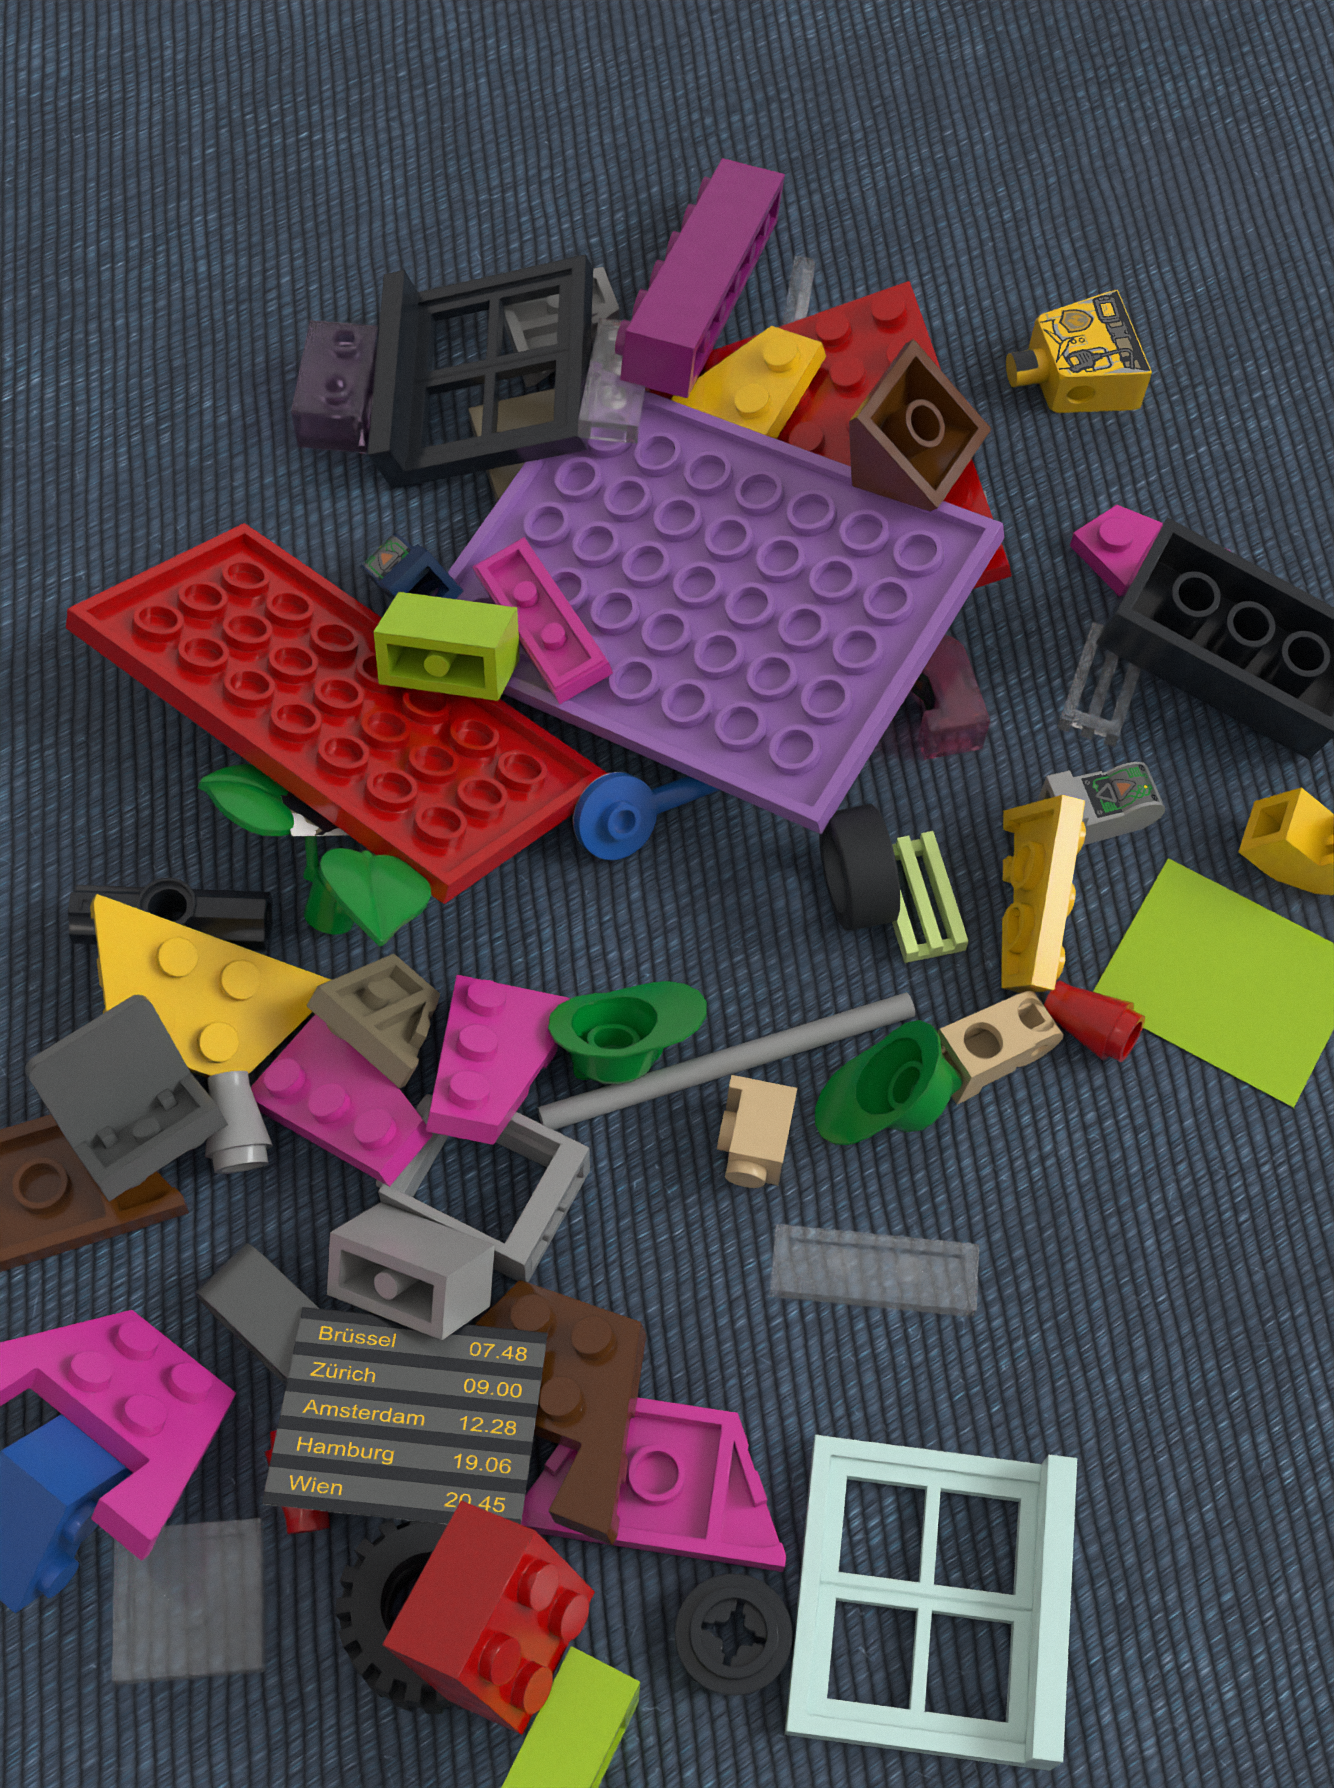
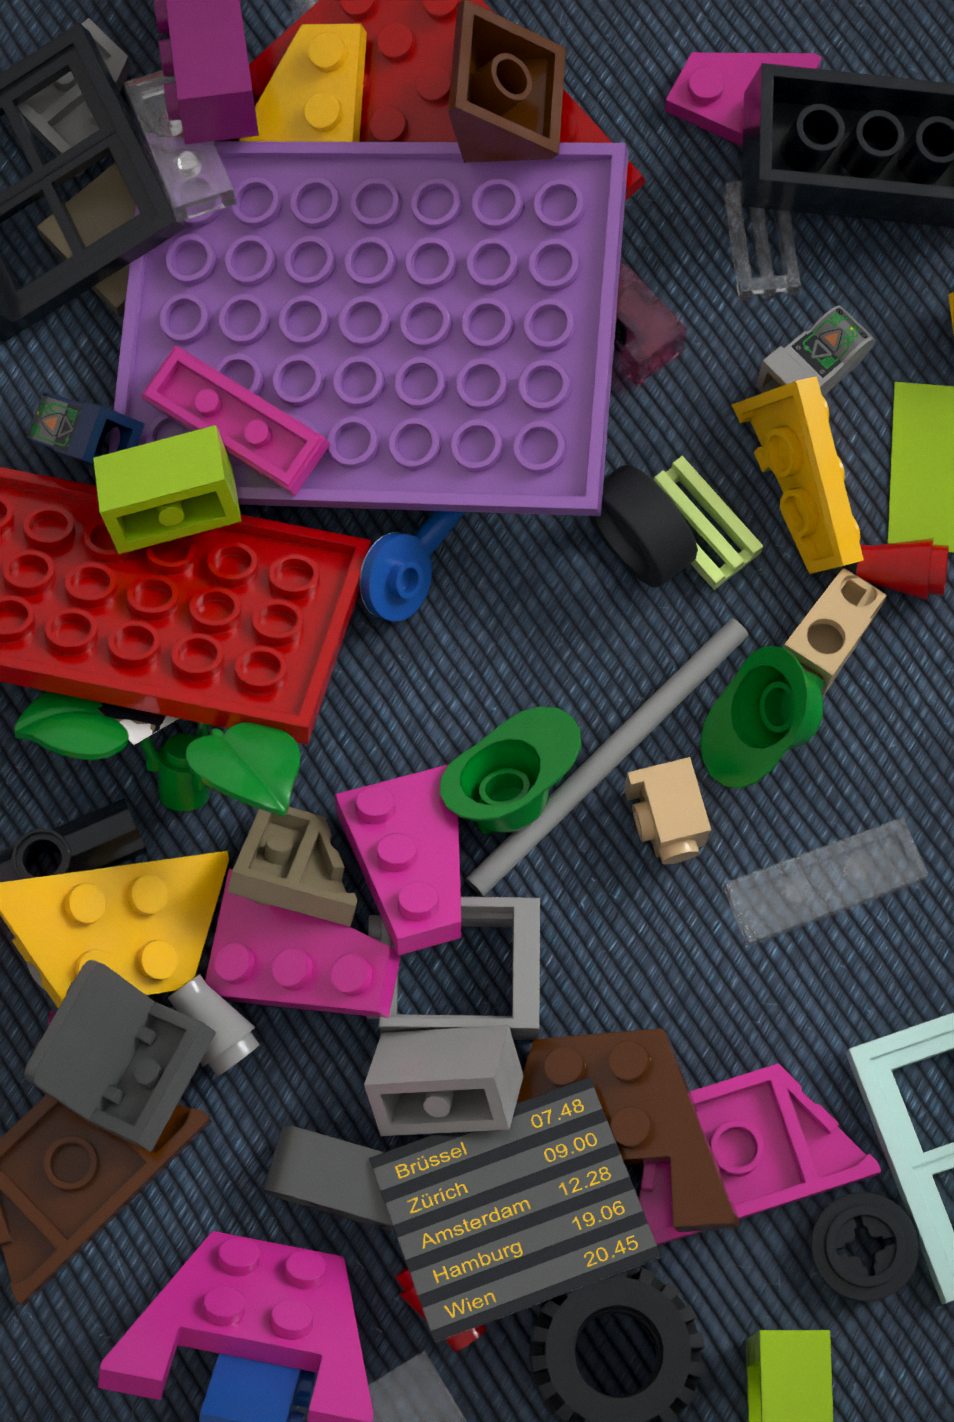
camera: 25 degrees left, 10 degrees up
red brick [382,1500,595,1735] -> none

